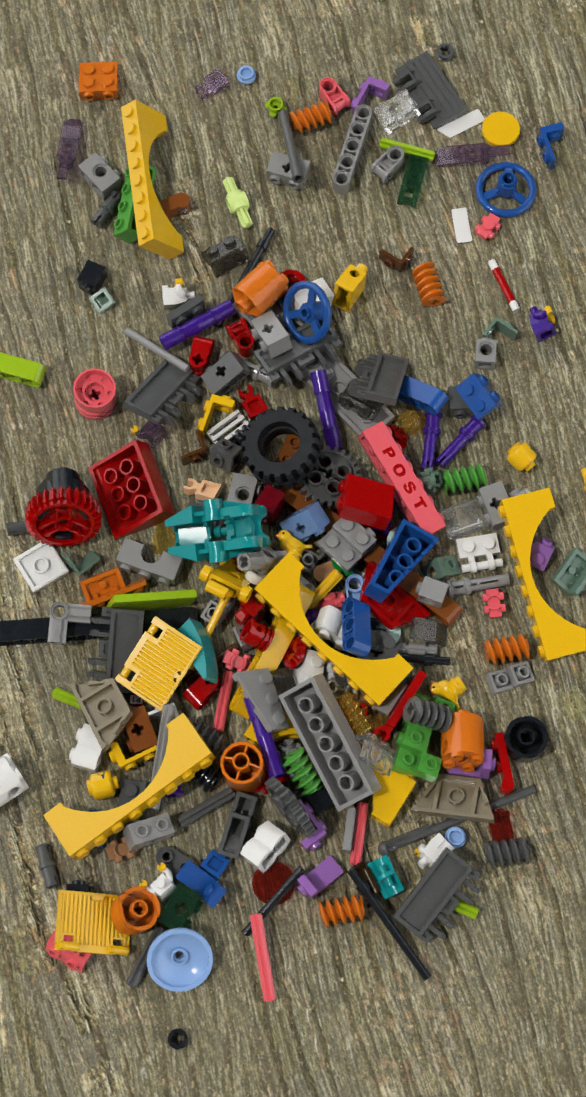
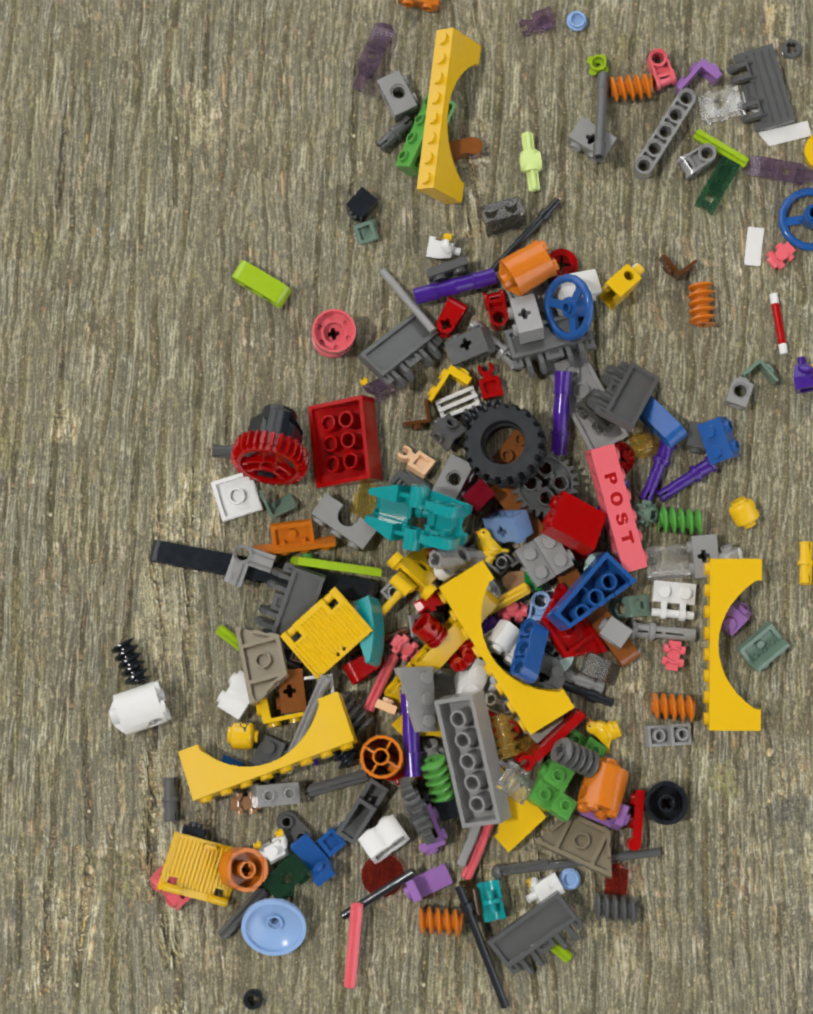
camera: 15 degrees right, 10 degrees up
none -> light nougat plate [374,697,398,715]

